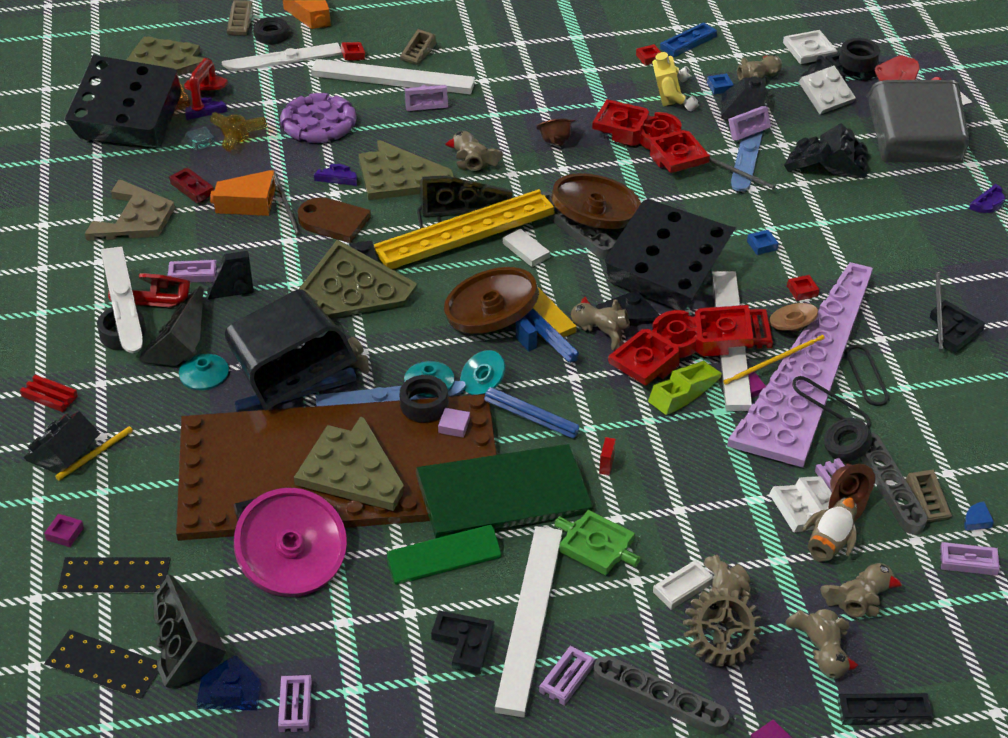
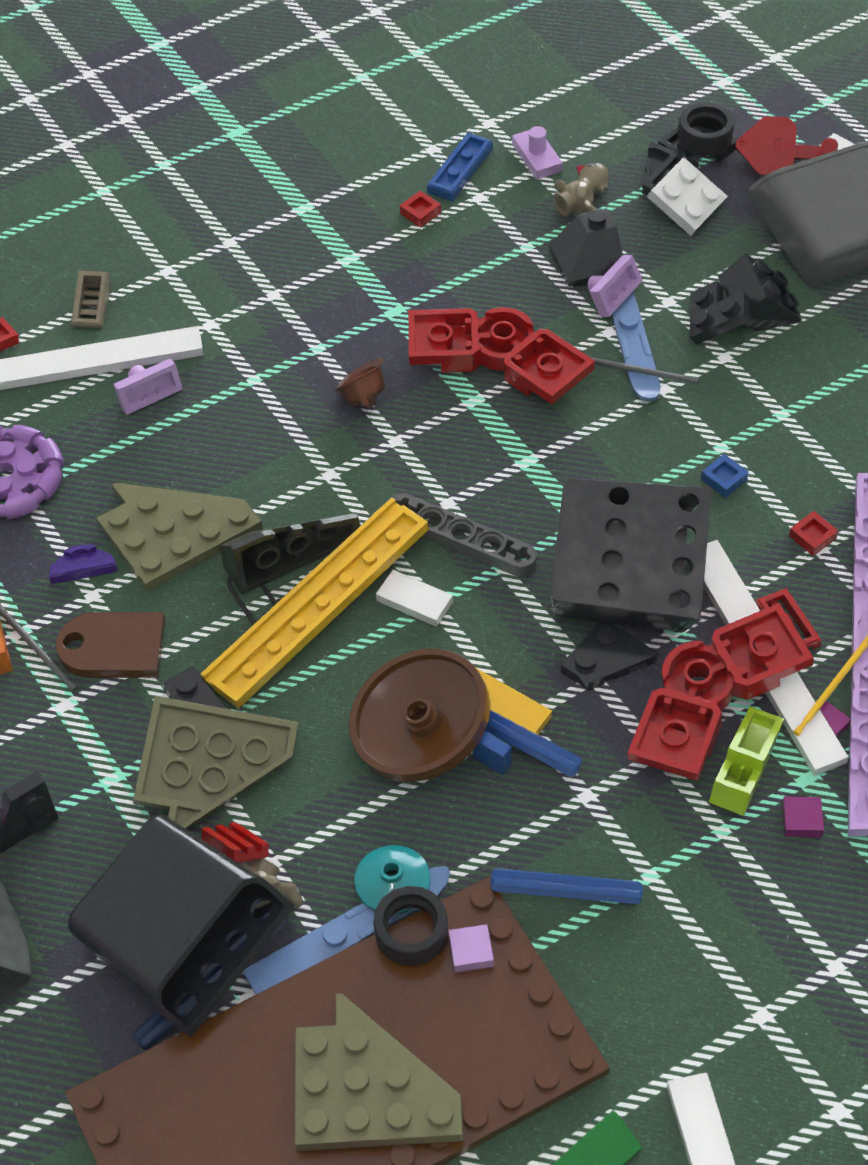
camera: 20 degrees left, 10 degrees up
teal dish [179,354,229,390] -> none
dark green tile [416,444,593,539] -> none
dark tan animal [445,131,503,171] -> none
teal dish [460,350,505,395] -> none
reddish brown dish [551,173,641,229] -> none
bright green plate [554,510,641,575] -> none
dark tan animal [571,296,630,351] -> none
red tile [599,437,616,475] -> none
light yellow torso [652,52,699,111] -> none
blue tile [707,74,734,95] -> none
medium nougat dish [770,303,818,331] -> none
white plate [783,30,838,64] -> none
none -> red tile [201,822,269,863]
none -> lavender tile [512,126,563,180]
none -> magenta tile [782,797,824,838]

